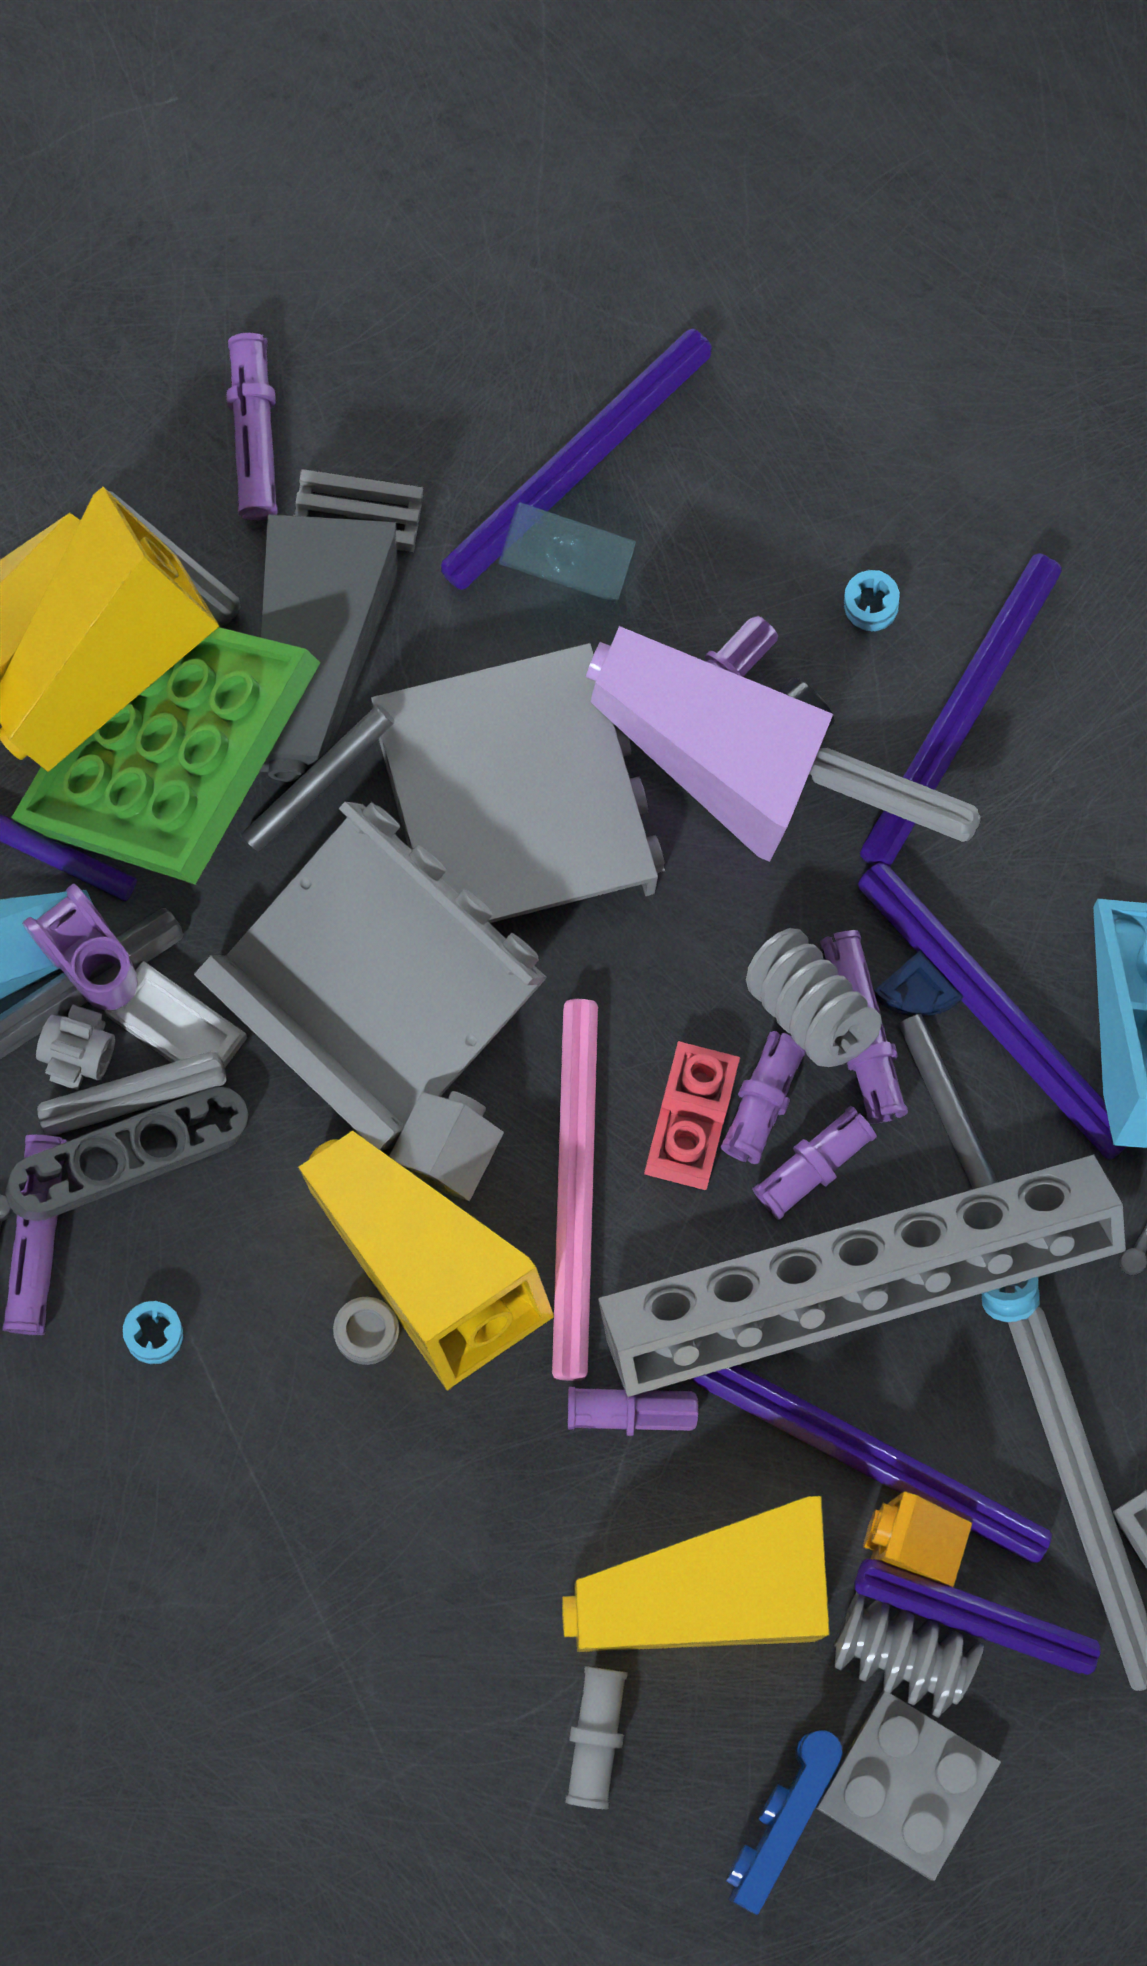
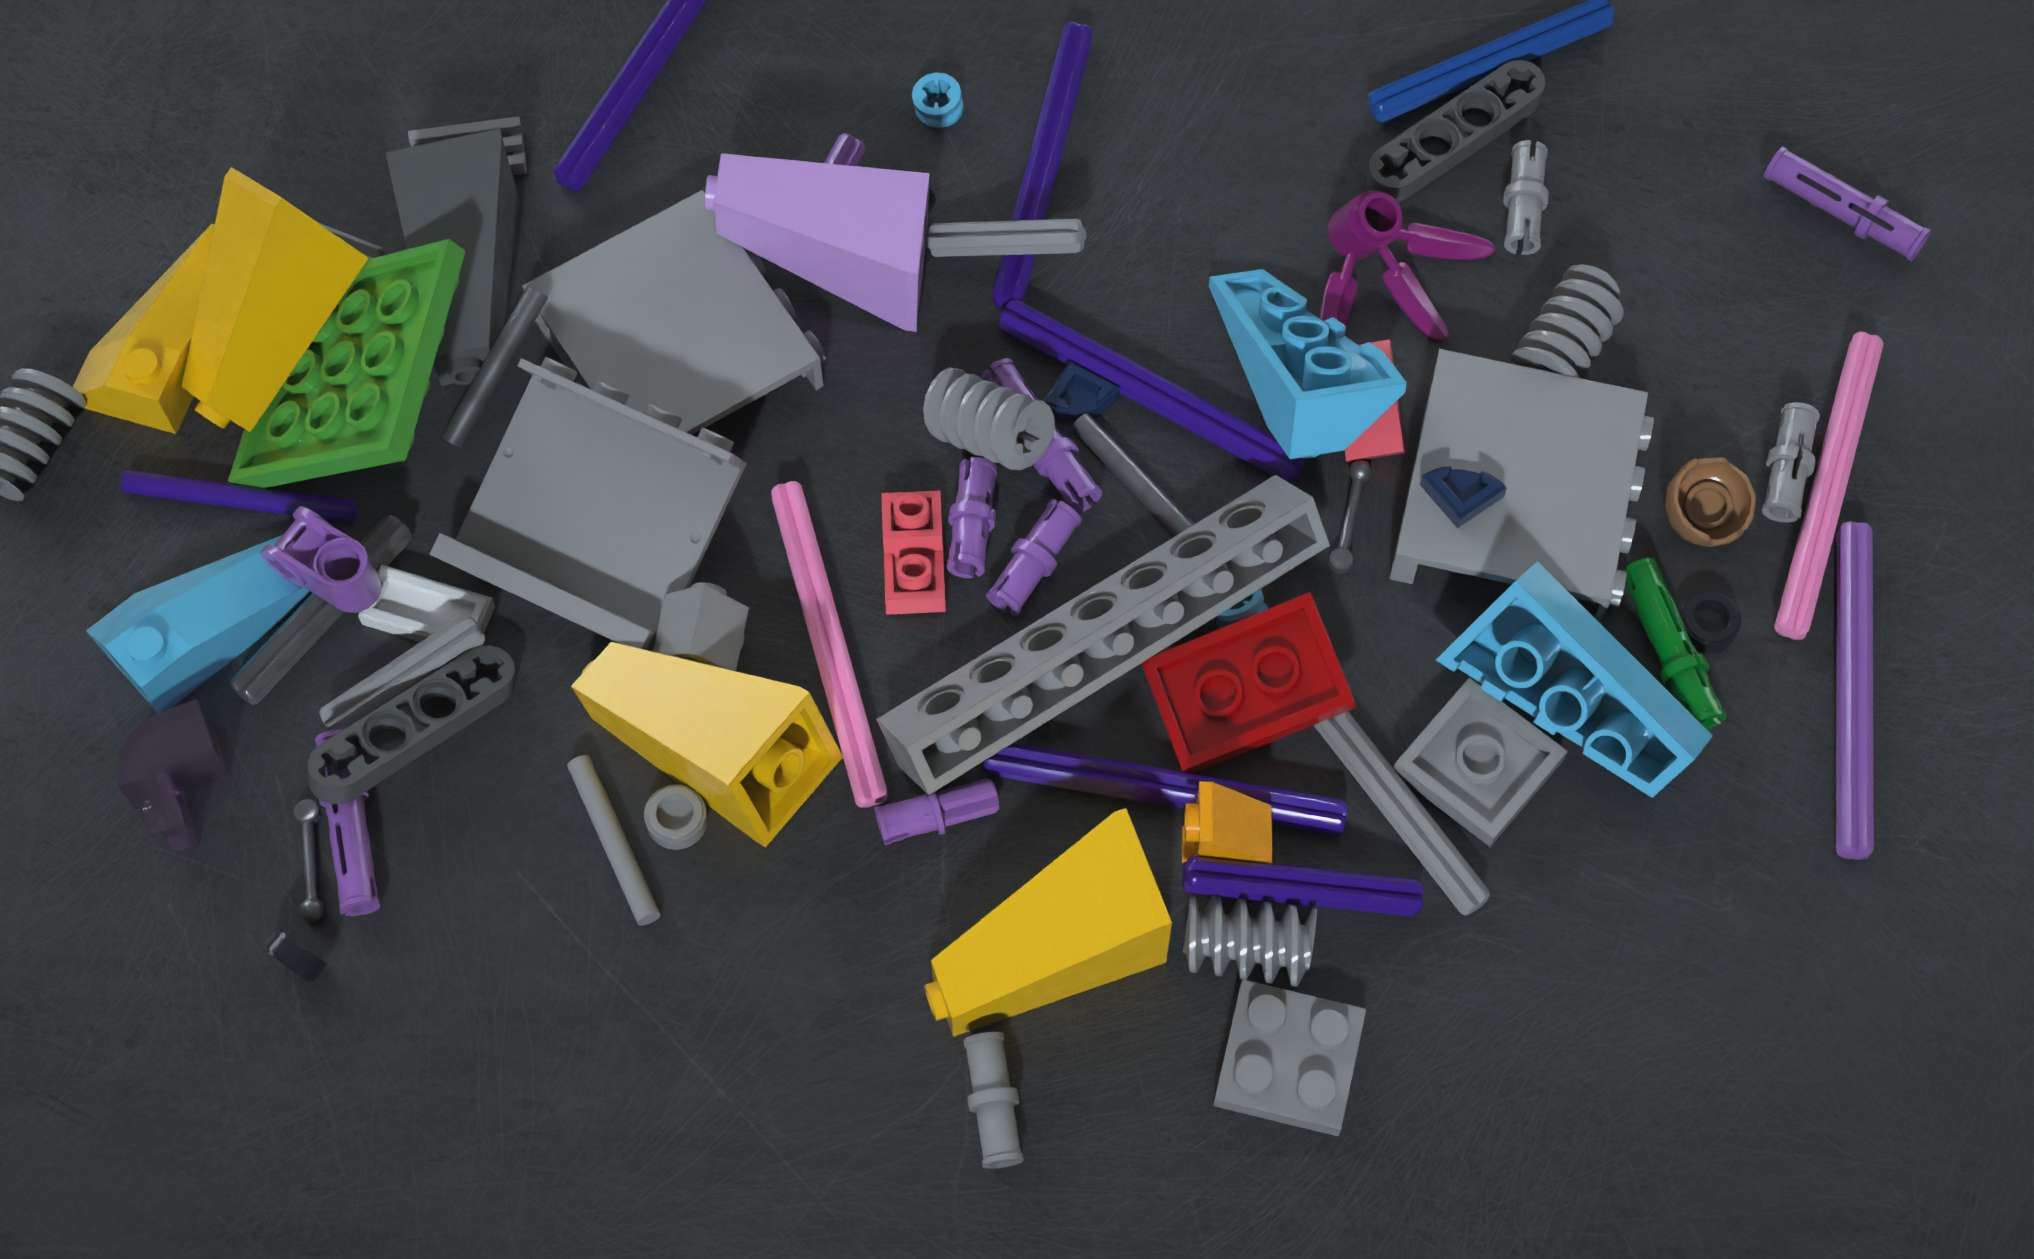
camera: 10 degrees left, 10 degrees down
light grey gear [36,1004,115,1090] -> none
medium azure bush [123,1301,183,1364] -> none
medium lavender pin [226,333,278,520] -> none
clear light blue plate [499,502,636,602] -> none
blue plate [726,1731,842,1915] -> none
none -> light grey bar [567,755,661,926]
none -> red plate [1141,592,1357,774]

